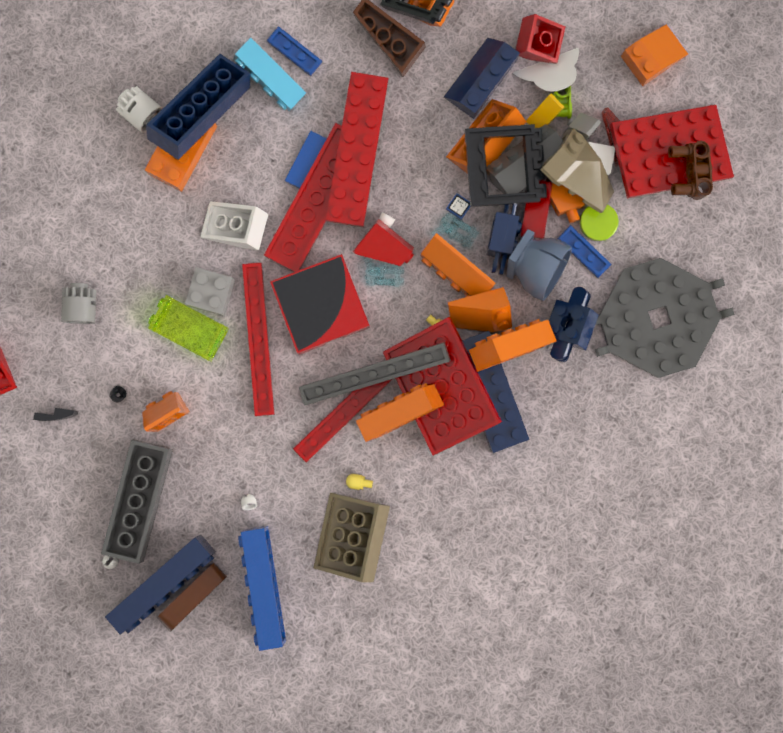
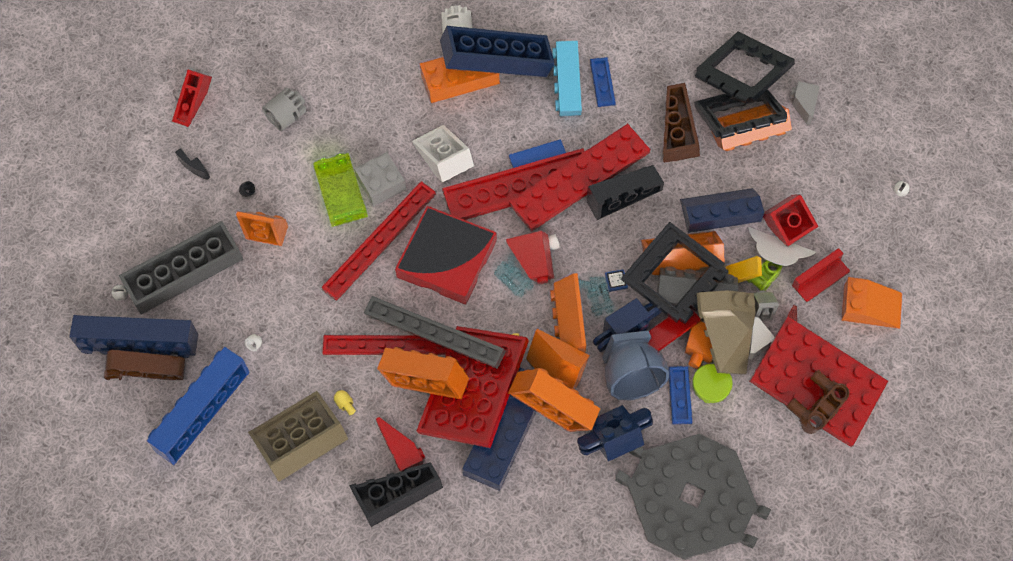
camera: 45 degrees right, 20 degrees down
none -> black wedge [349,462,443,527]
none -> red slope [375,417,425,472]
none -> black wedge [587,165,664,220]
none -> red panel [792,248,850,302]

